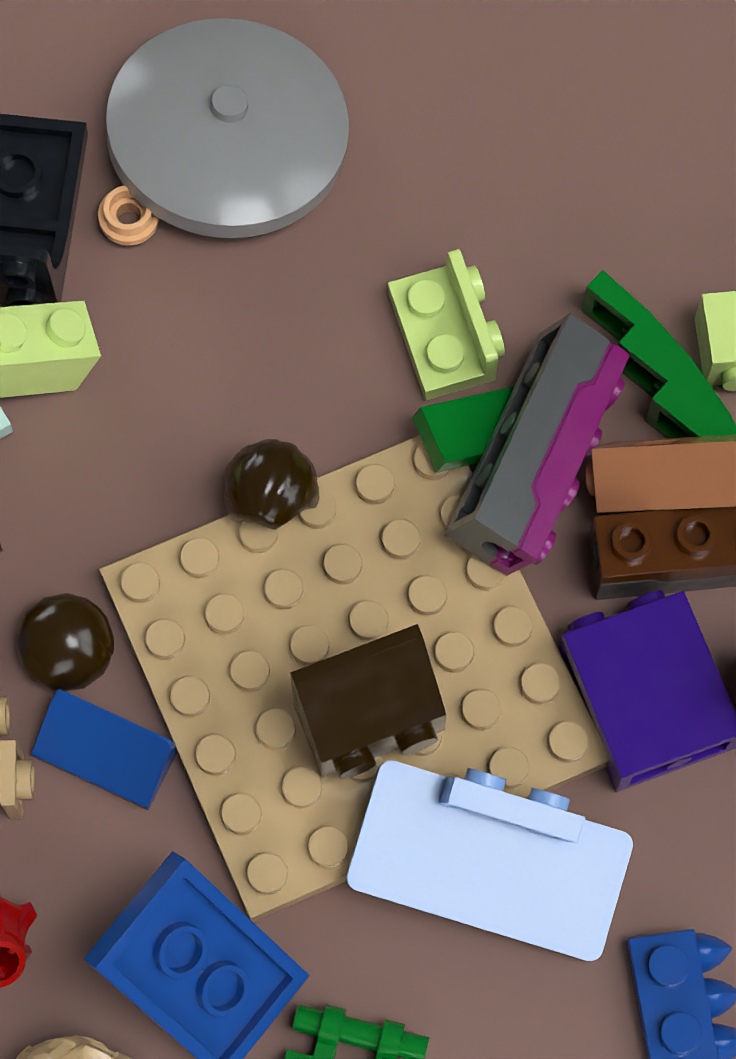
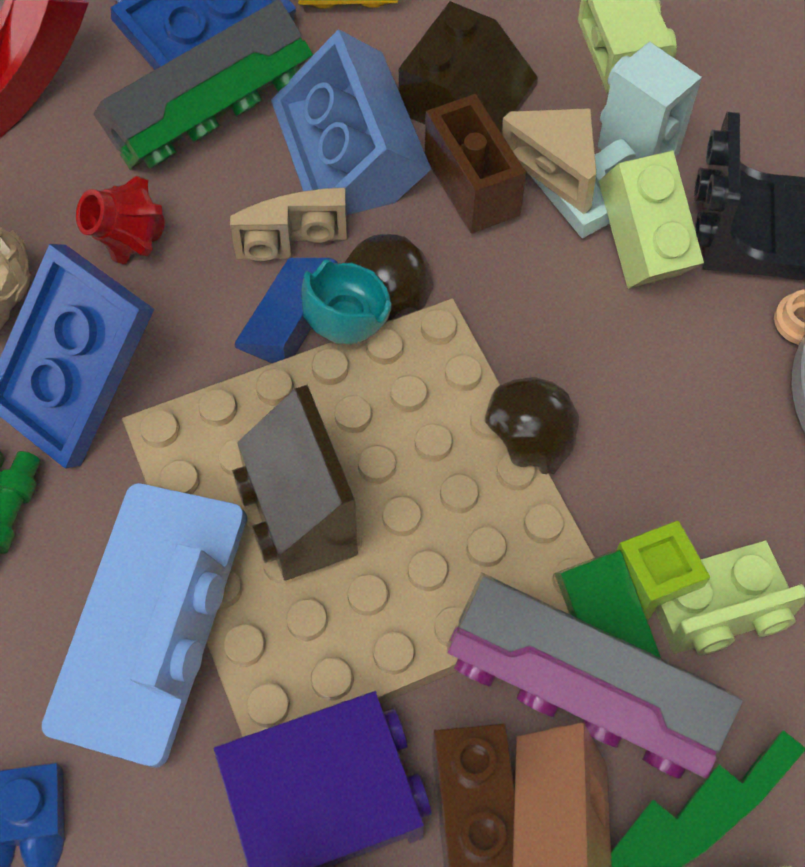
camera: 90 degrees right, 10 degrees down
none -> teal hair [301,259,392,345]
none -> lime panel [617,520,710,621]

